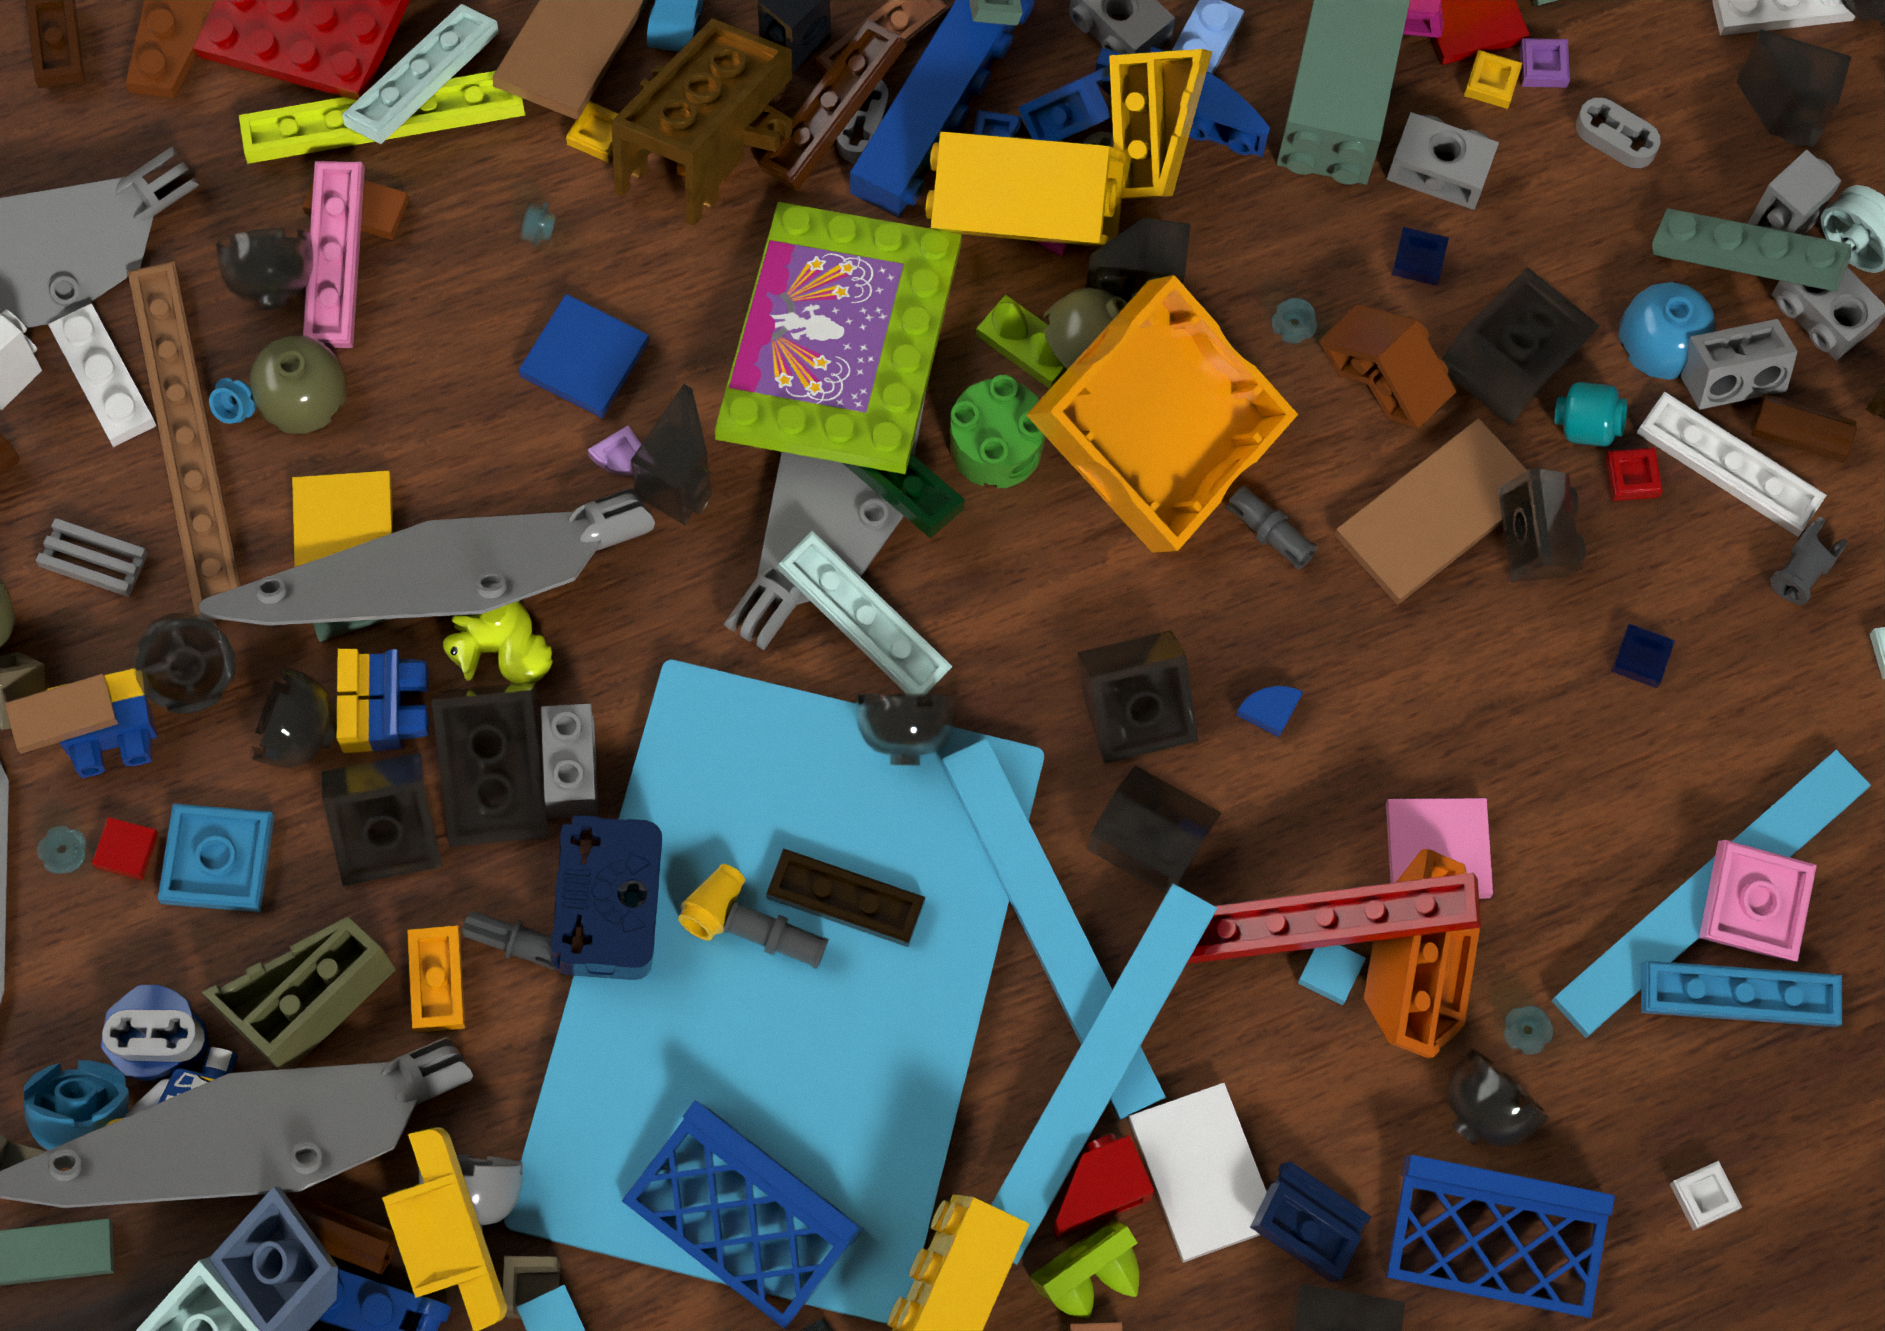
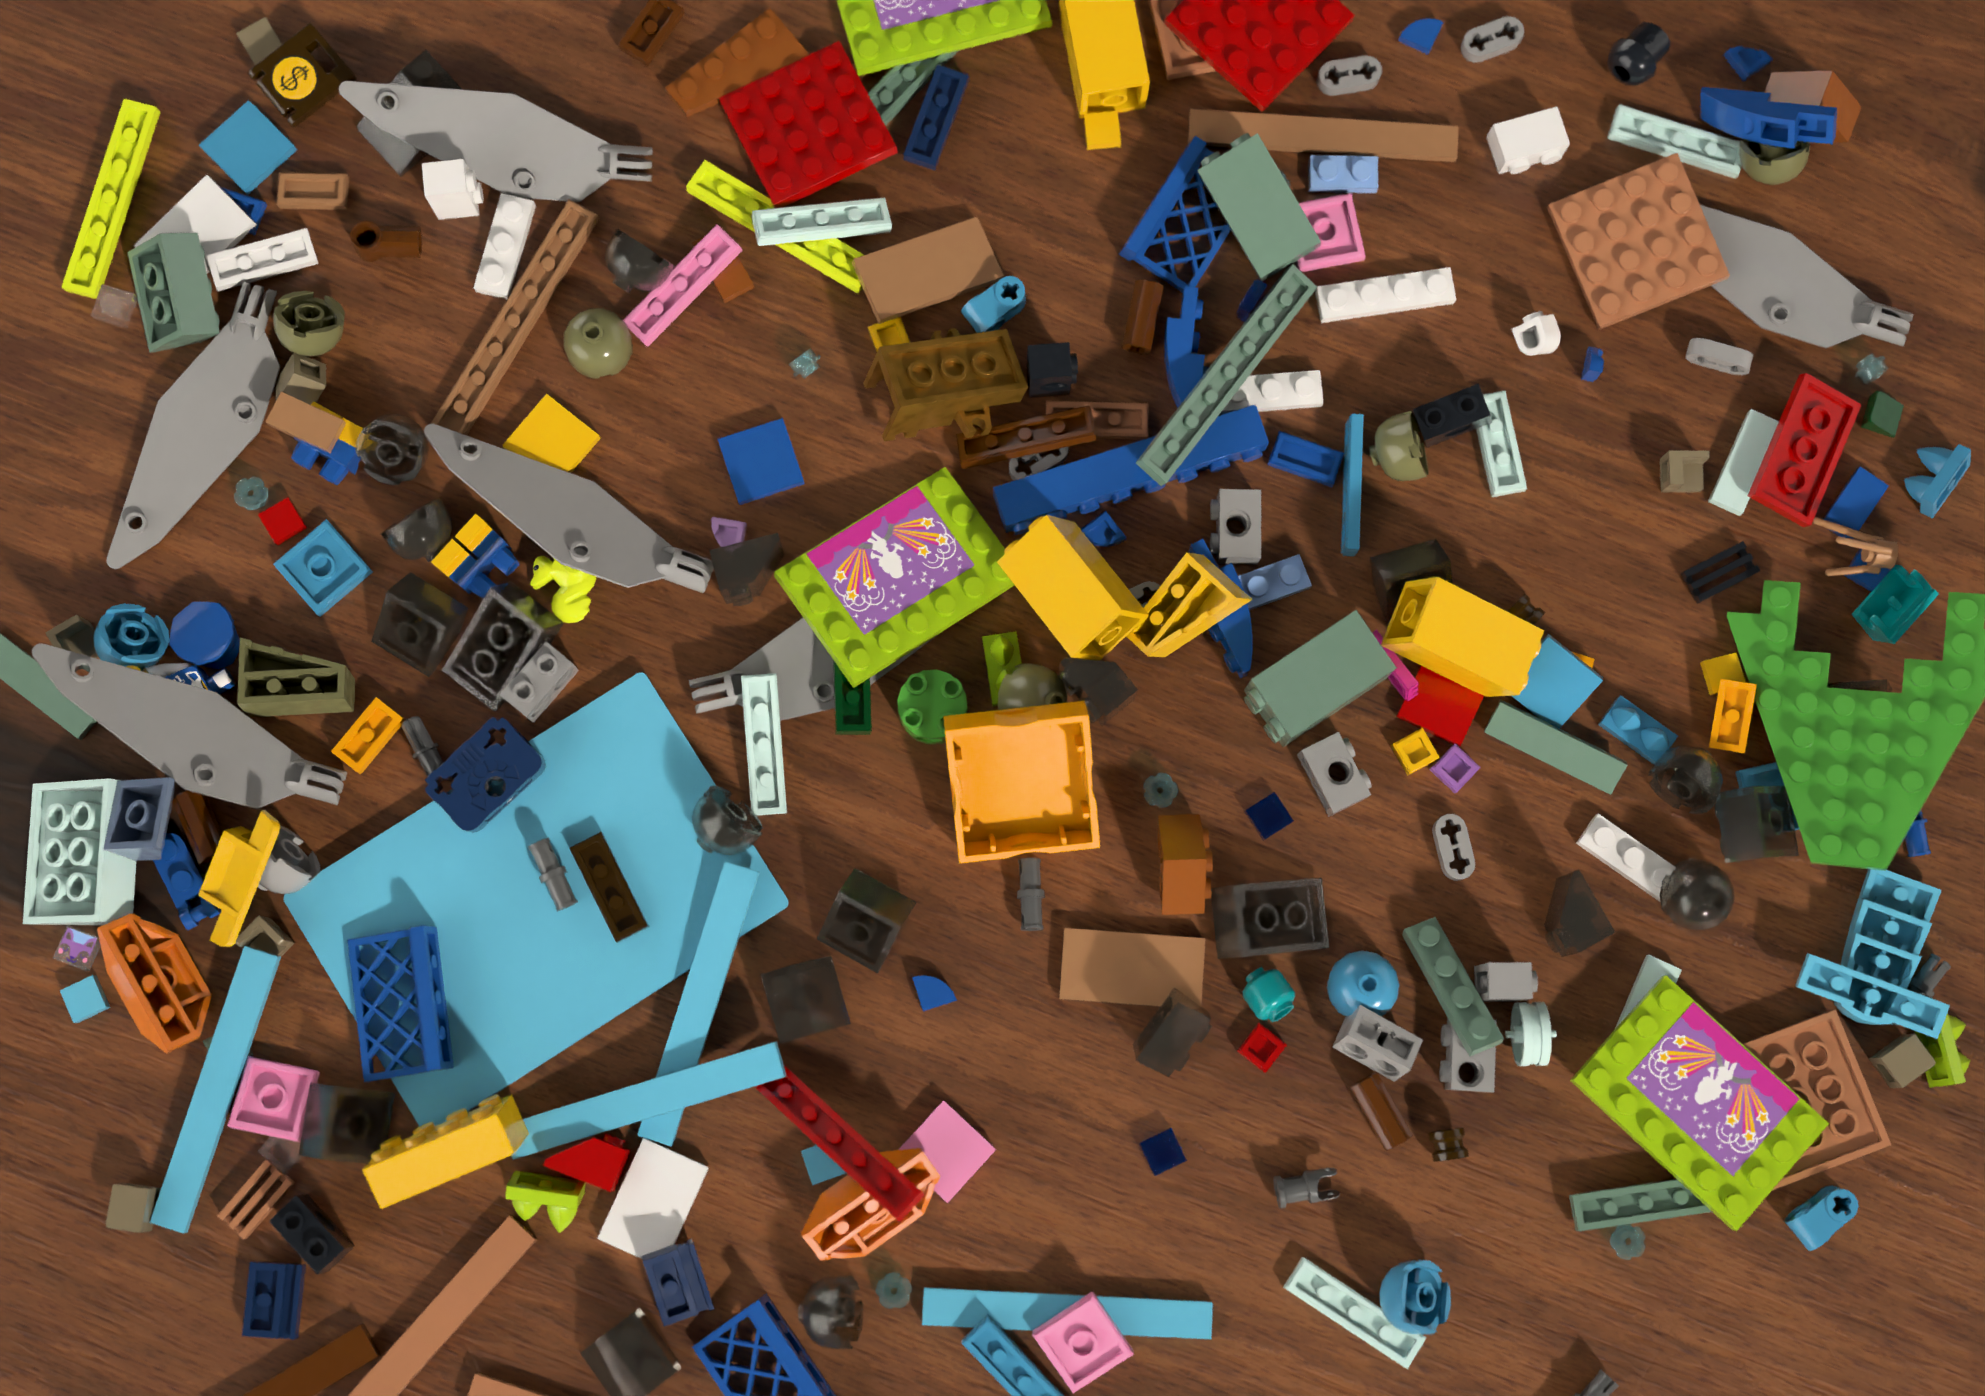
camera: 45 degrees right, 10 degrees up
light grey tile [35,518,148,597] -> none
light grey beam [102,1010,205,1062] -> none
dark azure plate [209,377,256,424] -> none
yellow cone [678,864,745,941] -> none
blue panel [1018,65,1112,141] -> none
white tile [1636,392,1827,537] -> none

